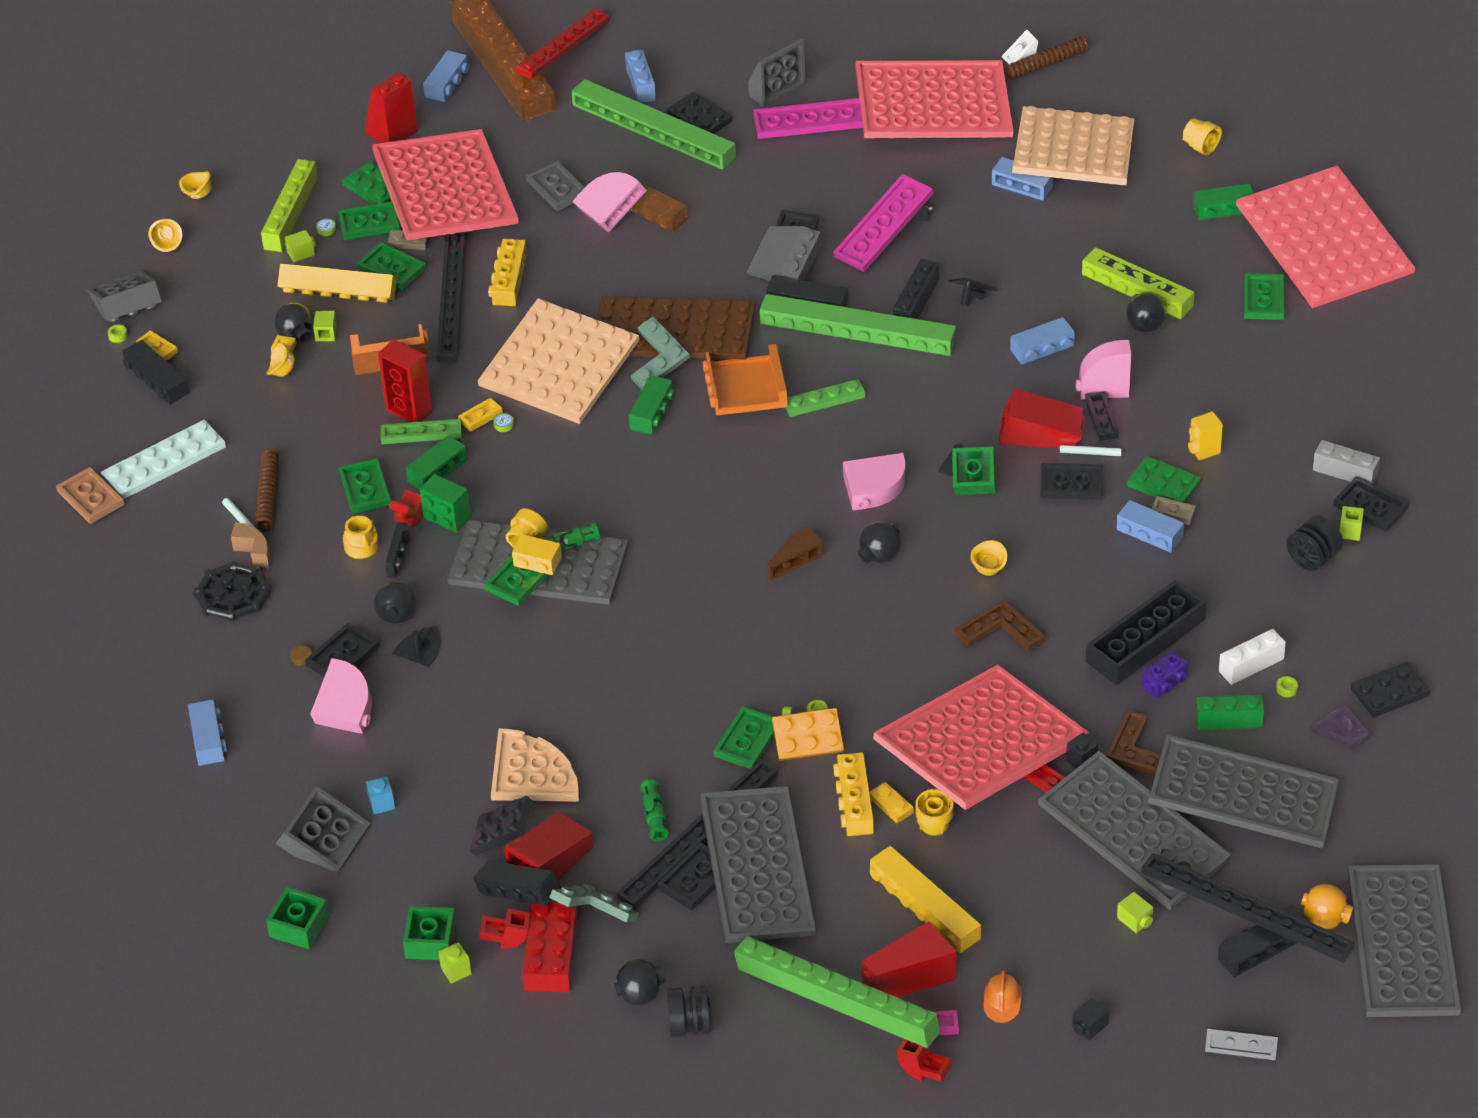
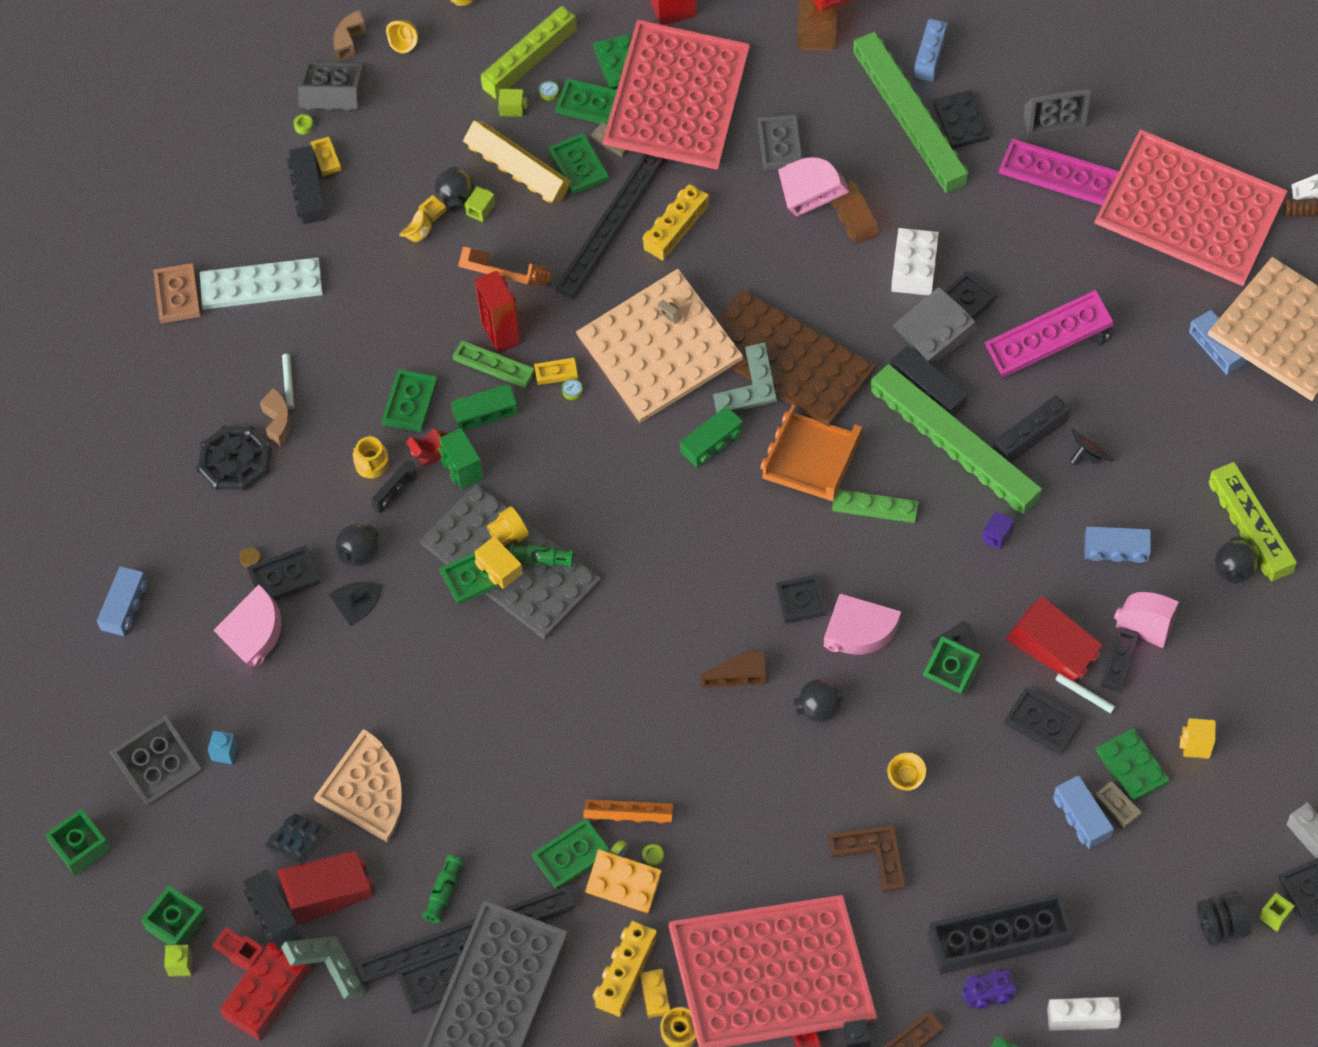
camera: 30 degrees right, 15 degrees up
reddish brown piece [255,449,279,531] -> none
none -> medium nougat brick [333,10,366,62]
none -> orange plate [584,799,673,823]
none -> dark tan plate [658,299,681,325]
none -> black plate [776,575,827,624]
none -> white brick [891,228,938,295]
none -> dark purple brick [982,511,1014,549]

